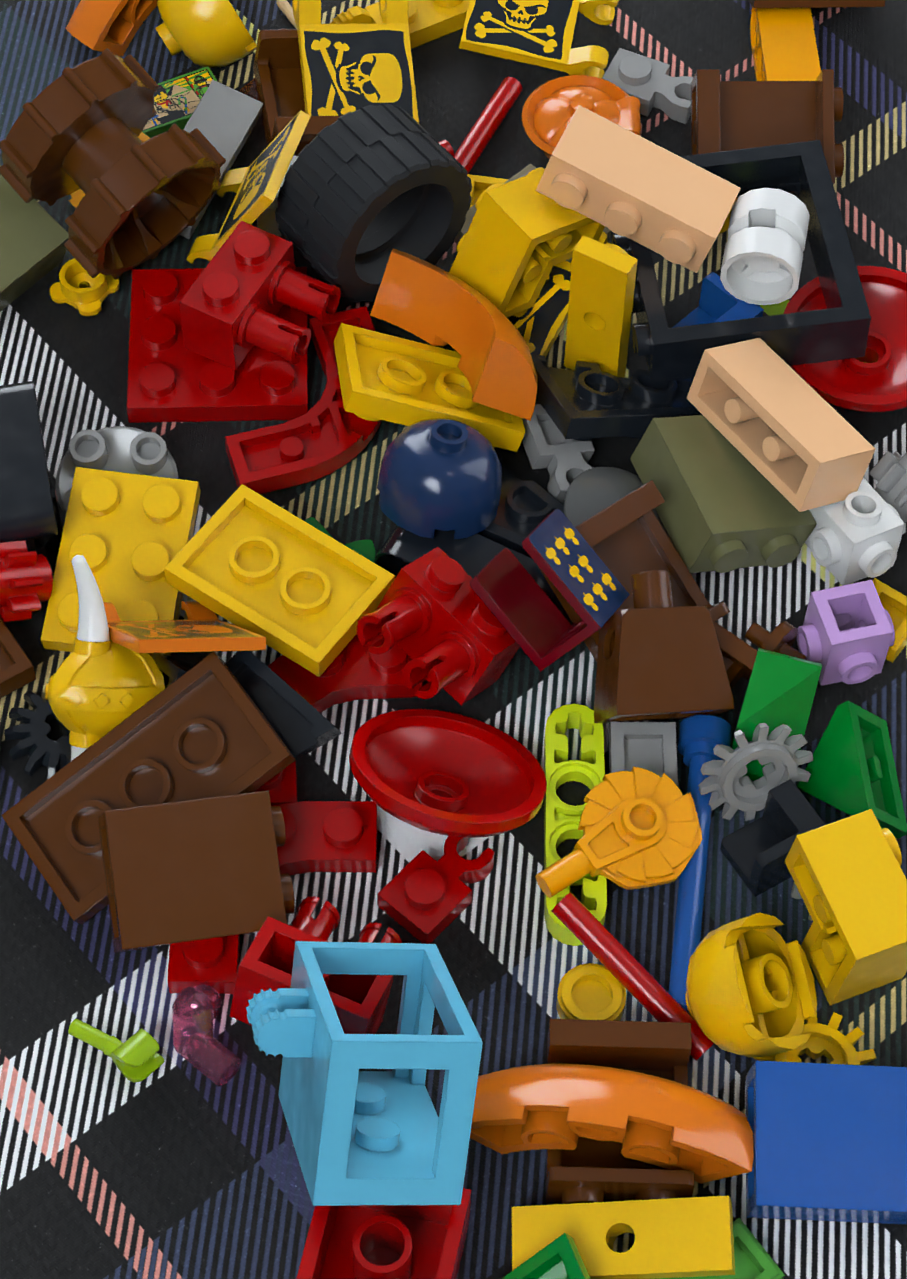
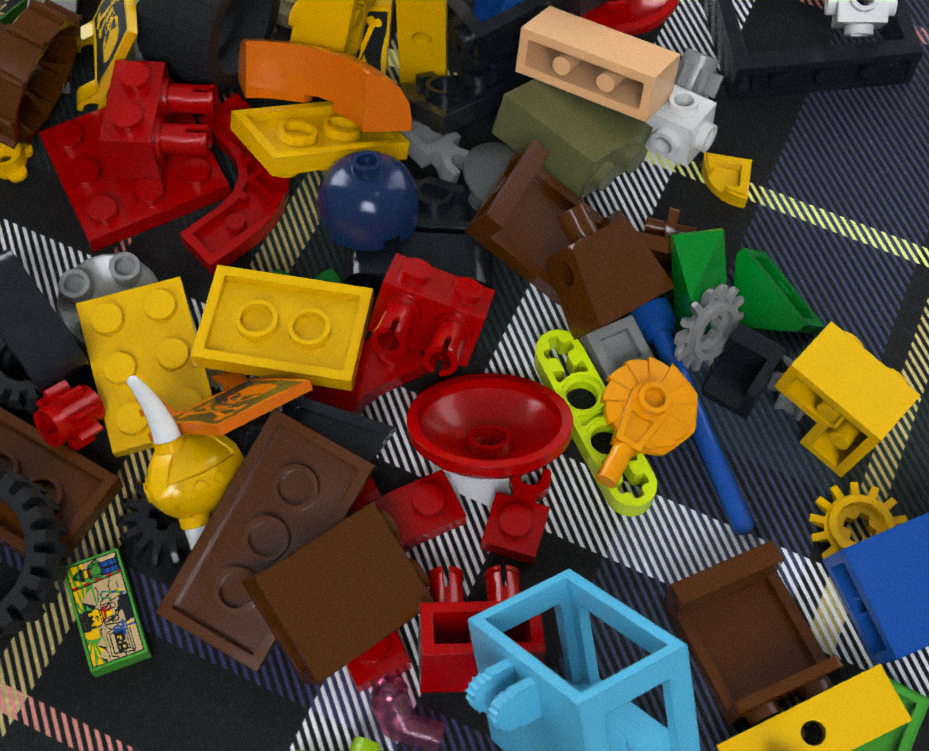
camera: 25 degrees left, 5 degrees up
dark red piece [470,509,630,672] -> none
orange brick [470,1064,754,1184] -> none
red bar [551,892,714,1061] -> none
yellow tile [556,963,626,1021] -> none
yellow cylinder [685,912,817,1058] -> none
lavender brick [797,580,895,686] -> none

